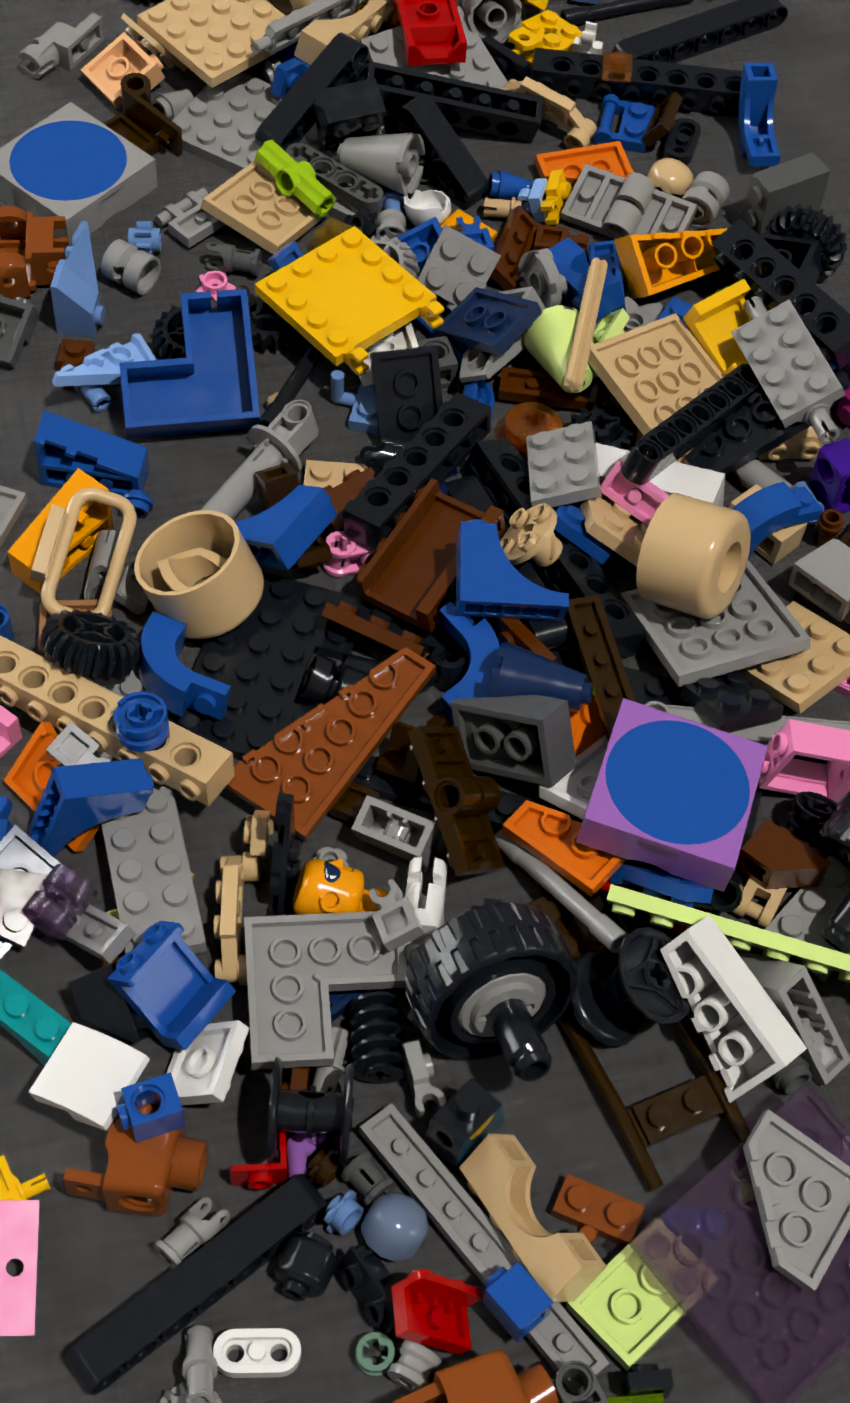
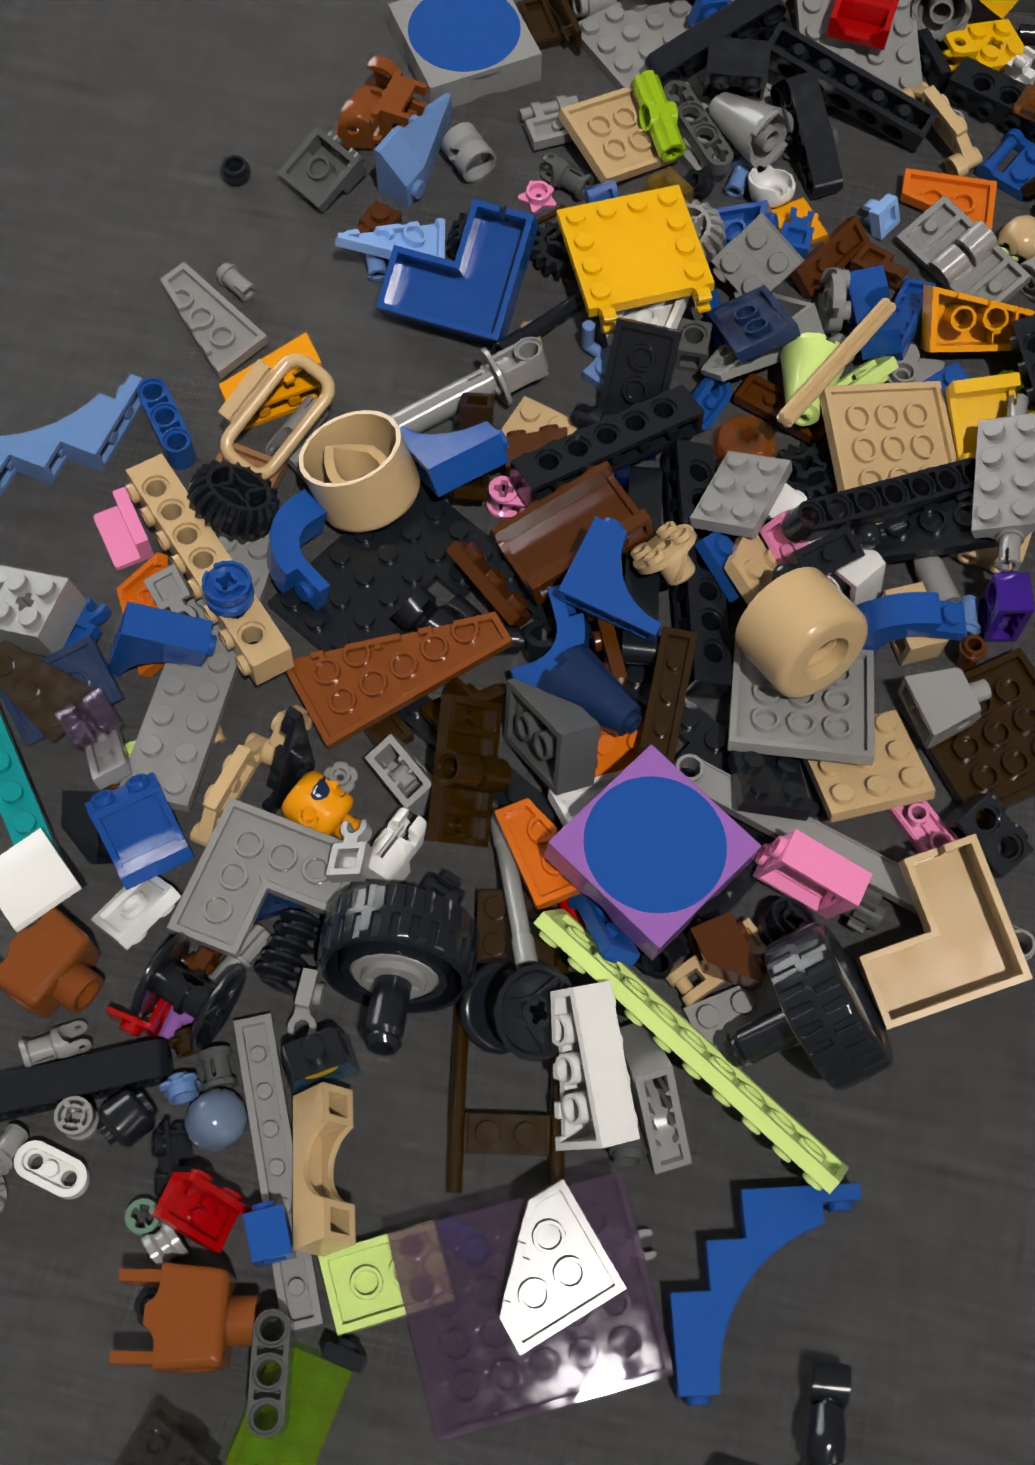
camera: 30 degrees right, 10 degrees up
blue wedge [34,410,149,495] -> none
blue brick [117,1072,185,1143] -> none
blue plate [121,489,154,518] -> none
medium blue gear [128,221,161,255] -> none
light grey wheel [375,209,406,240] -> none
tan pin [484,197,522,218] -> none
blue cone [487,170,533,200] -> none
yellow plate [540,169,572,225] -> none
dark orange plate [551,1173,645,1247] -> none
none -> light grey wheel [54,1096,101,1142]
none -> black plate [771,522,881,581]

